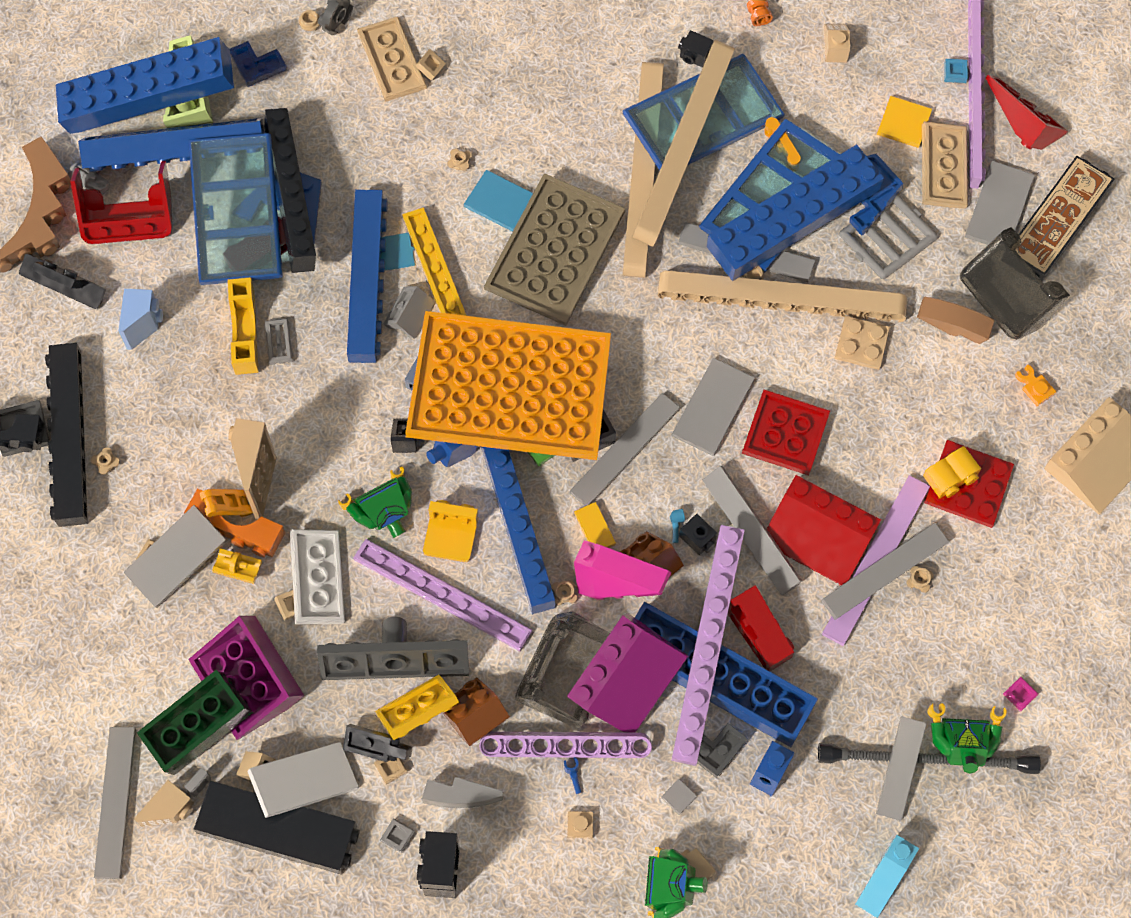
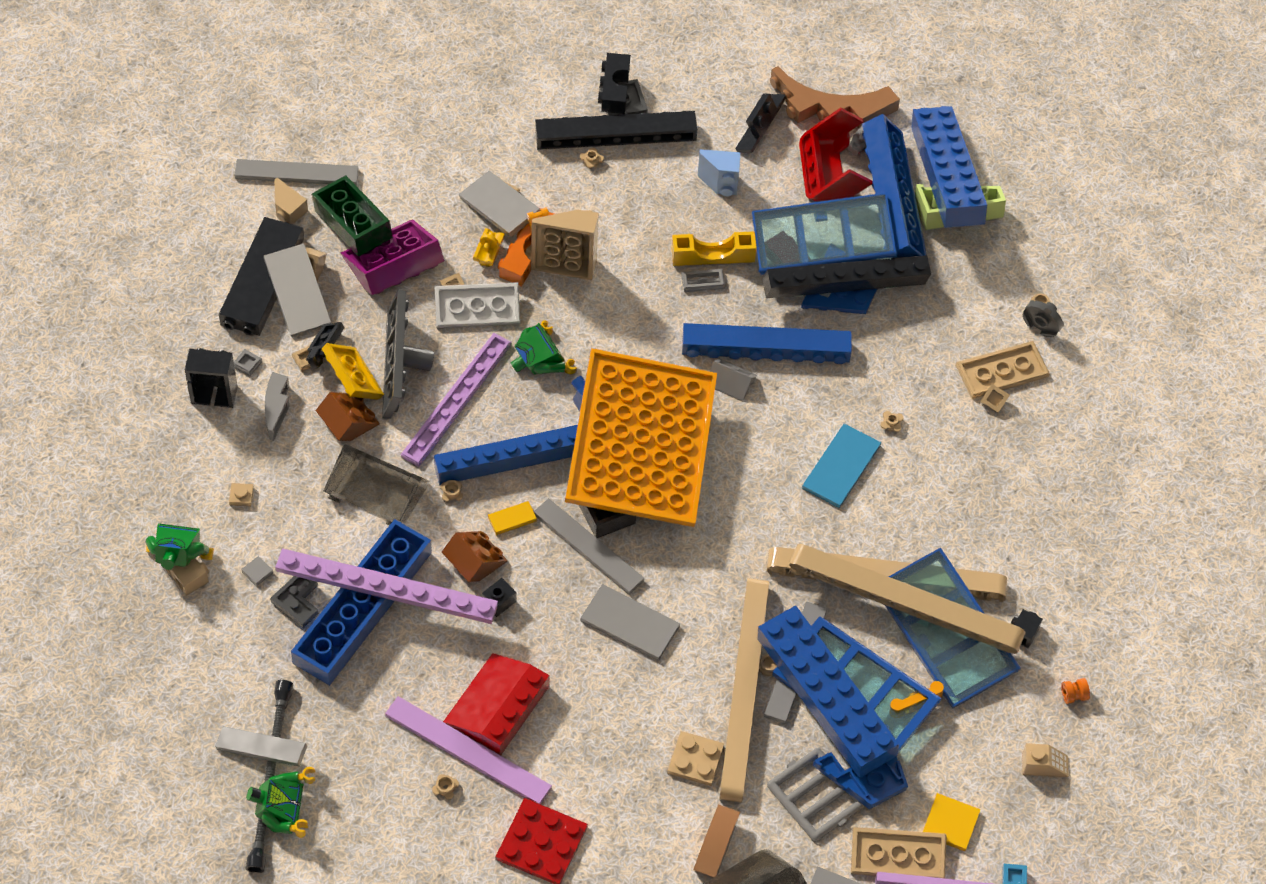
camera: 90 degrees right, 10 degrees down
light grey tile [184,768,211,797] -> none
clear blue plate [229,41,287,87] -> none
dark azure piece [381,233,415,271] -> none
yellow plate [402,207,467,316] -> none
yellow bracket [423,500,478,563] -> none
lavender beam [479,731,652,758] -> none
dark tan plate [484,173,625,326] -> none
blue hand [564,757,582,794] -> none
magenta slope [567,613,688,733] -> none
dark pink wedge [574,540,671,600] -> none
dark azure hand [670,509,685,543] -> none
light grey tile [702,466,803,595] -> none
red wedge [728,585,794,672] -> none
red plate [742,389,830,476] -> none
blue torso [750,741,795,797] -> none
light grey tile [821,523,949,620] -> none
medium azure slope [855,835,919,918] -> none
yellow brick [923,446,981,498] -> none
dark pink tile [1003,677,1038,711] -> none

